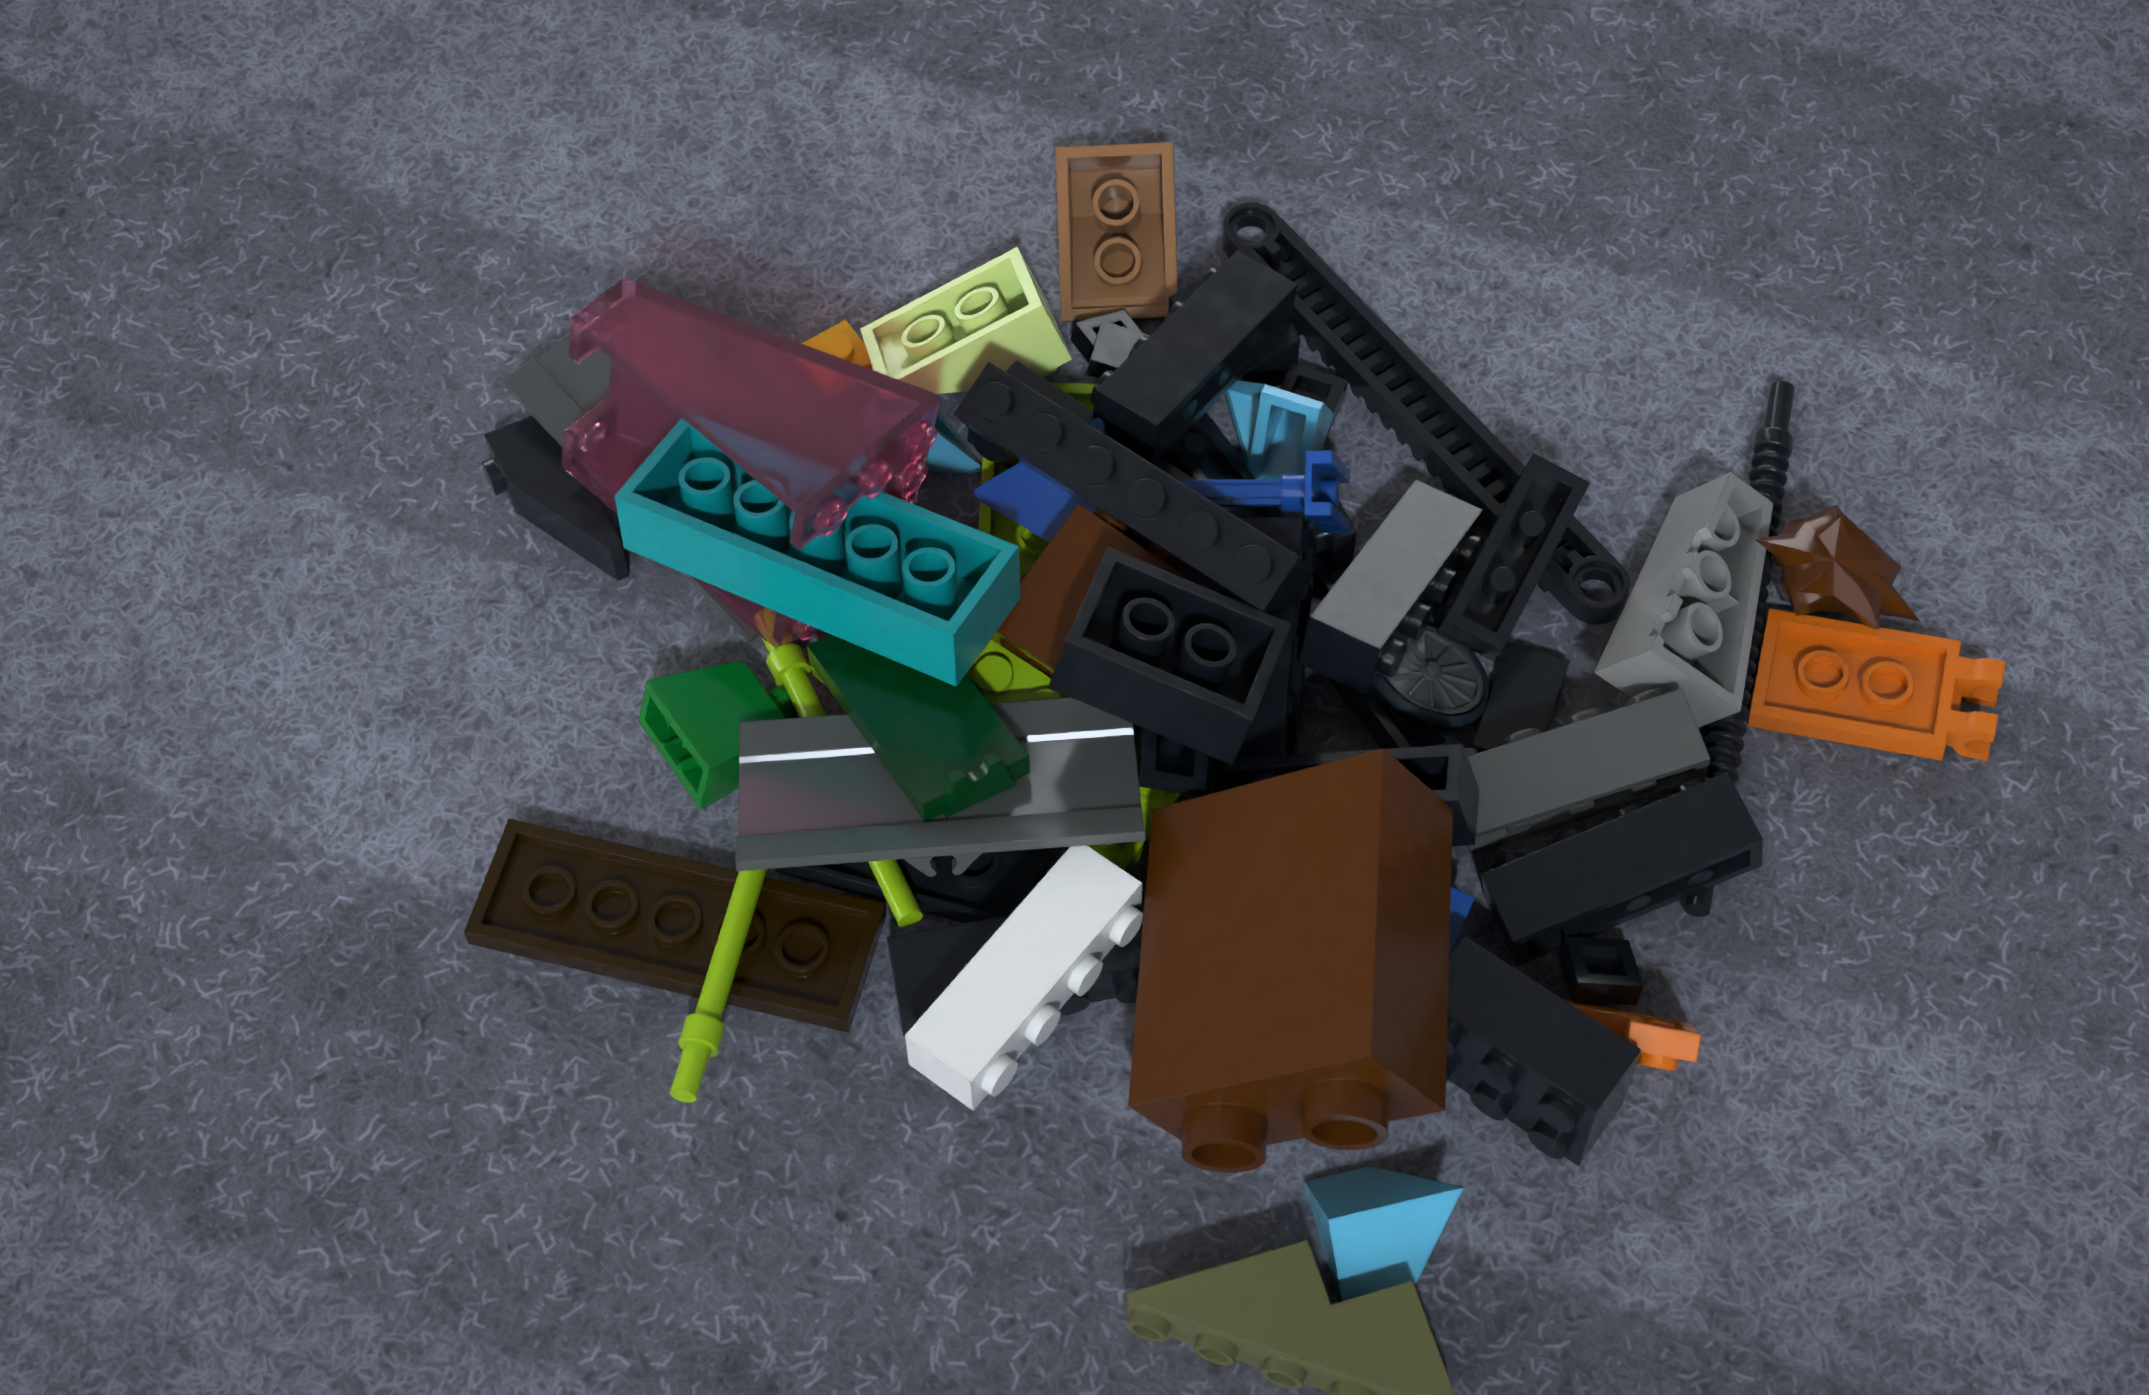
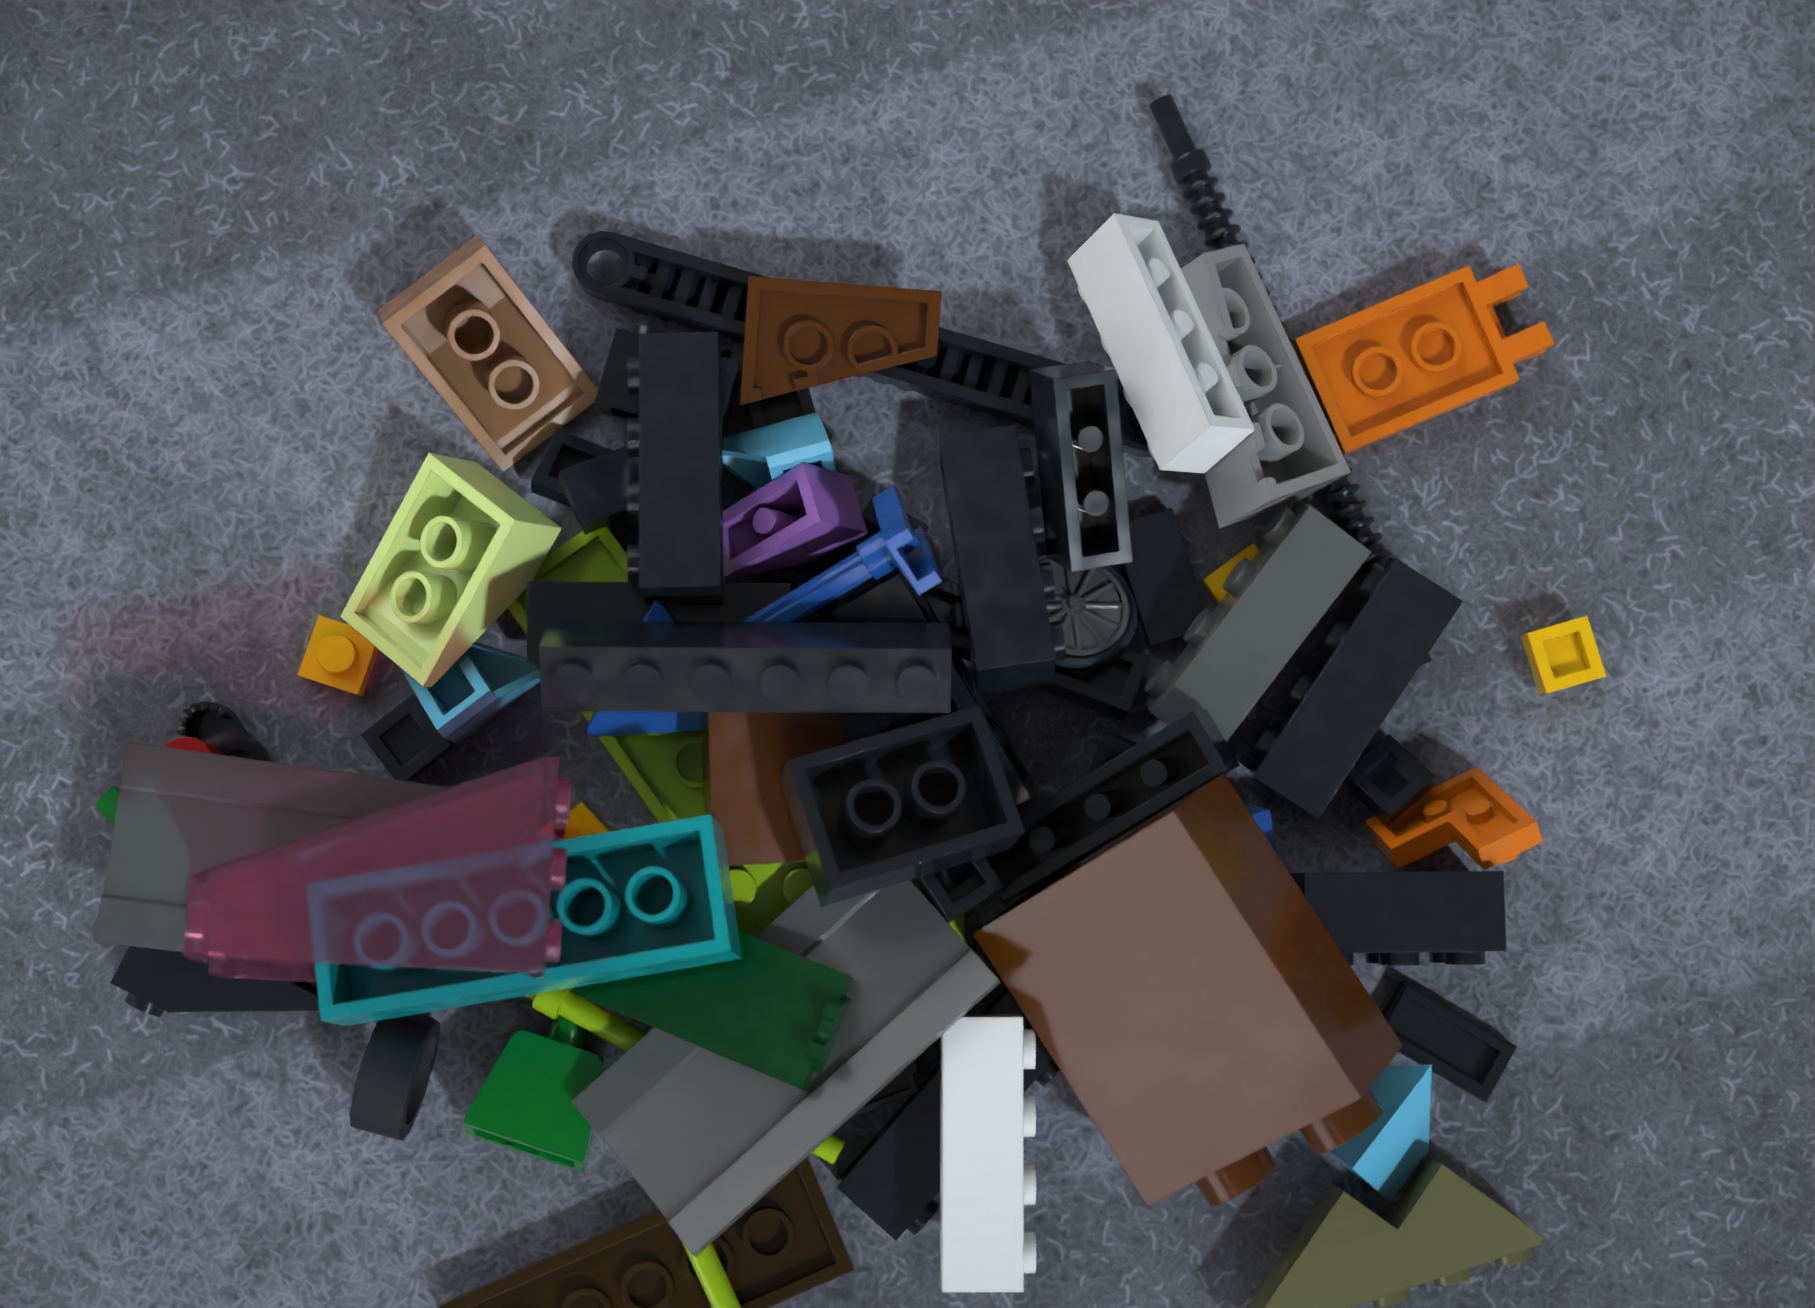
camera: 50 degrees left, 25 degrees up
reddish brown hair [1755,505,1919,629] -> none
none -> black tyre [350,1014,440,1141]
none -> medium lavender slope [723,462,868,579]
none -> reddish brown wing [740,276,942,405]
none -> white brick [1067,213,1255,473]
none -> black tile [1382,980,1517,1102]
none -> yellow plate [1520,616,1606,696]

